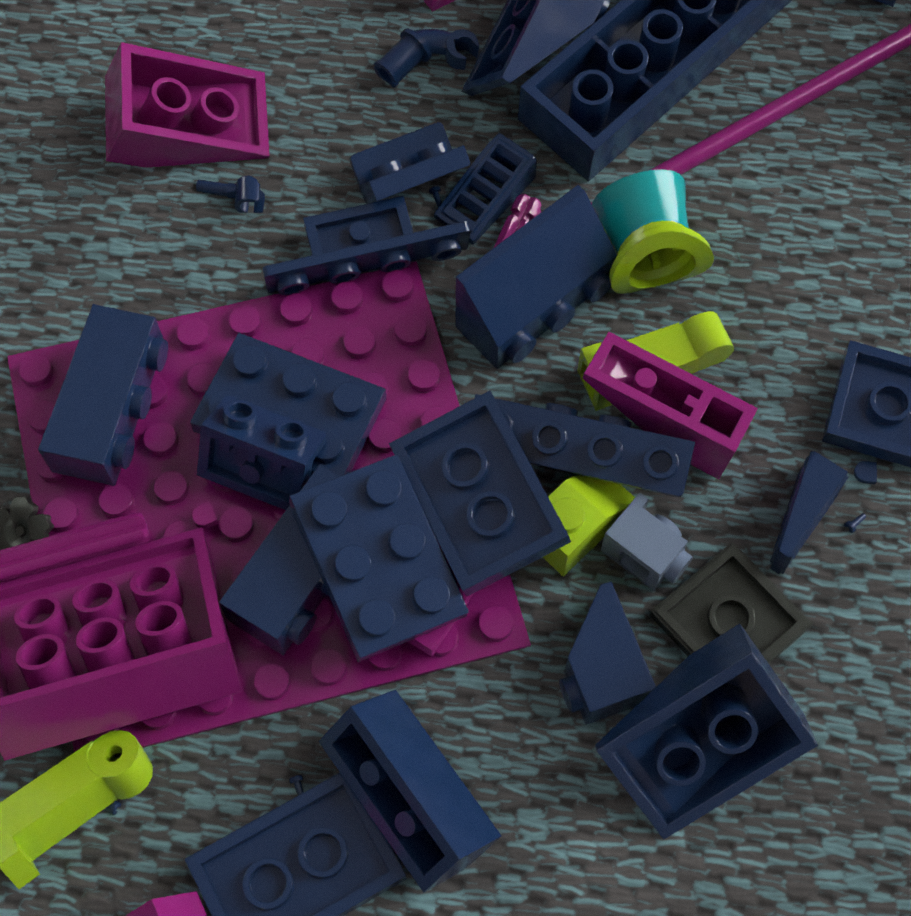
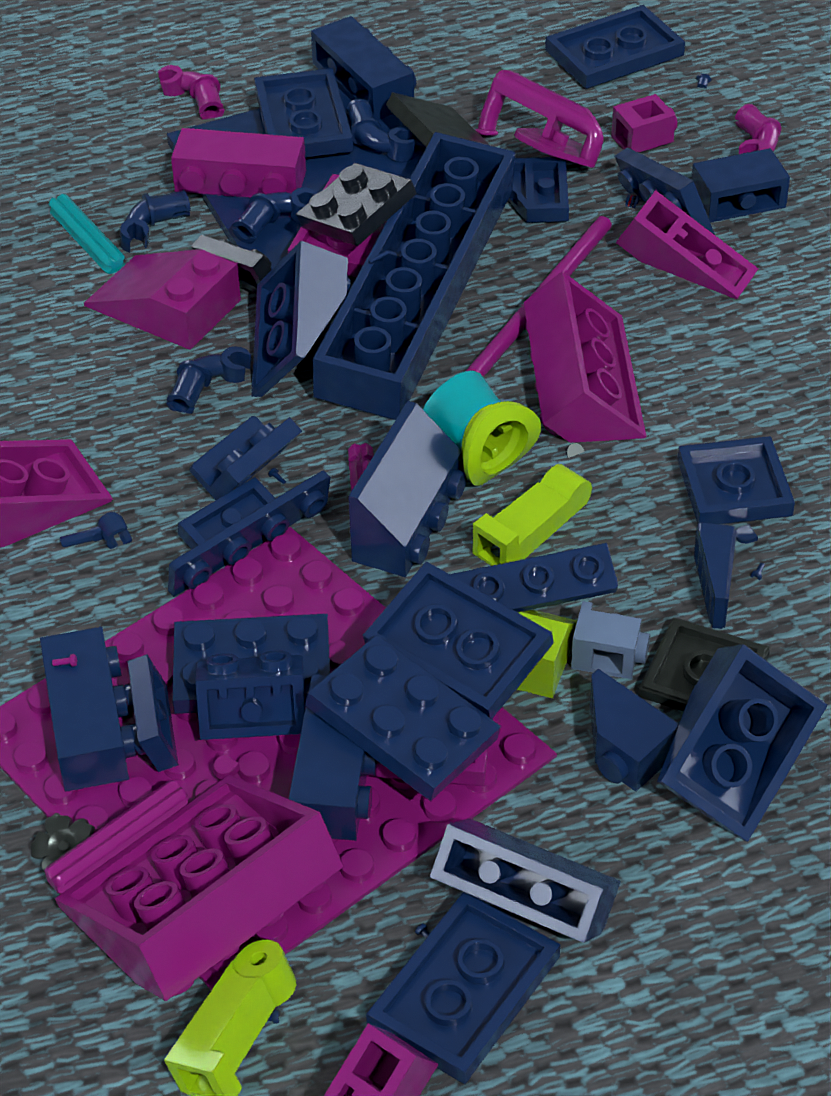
camera: 25 degrees left, 20 degrees down
dark blue slope [434,133,537,245] -> none
magenta slope [582,332,758,480] -> none
none -> magenta piece [52,654,77,667]
none -> dark blue plate [124,654,179,772]
none -> magenta slope [524,271,647,443]
none -> light grey piece [566,443,584,458]

